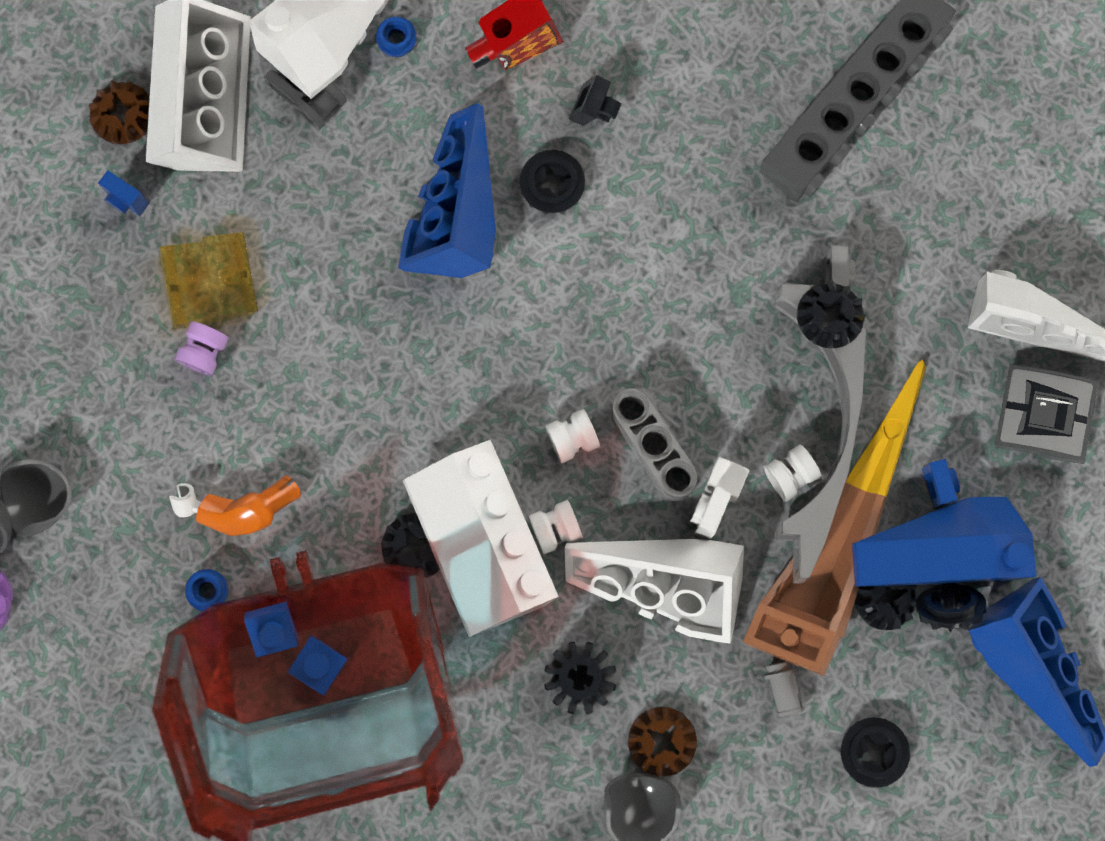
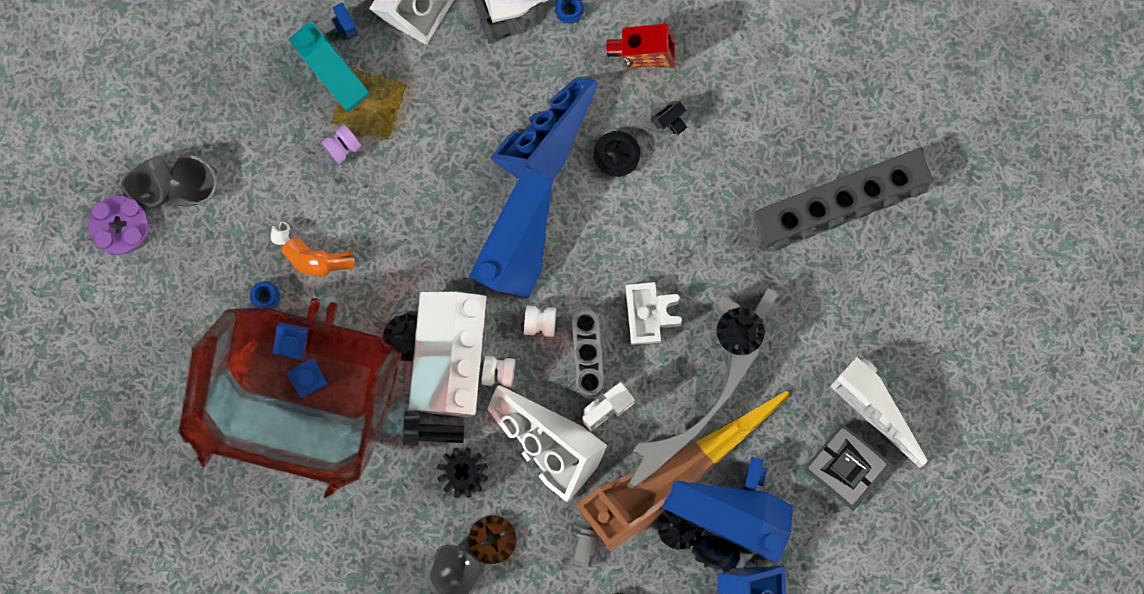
camera: 30 degrees right, 0 degrees up
white wheel [763,444,822,502] -> none
none -> teal slope [288,20,370,112]
none -> black piece [403,411,464,446]
none -> blue wedge [469,166,553,298]
none -> white plate [625,282,682,345]

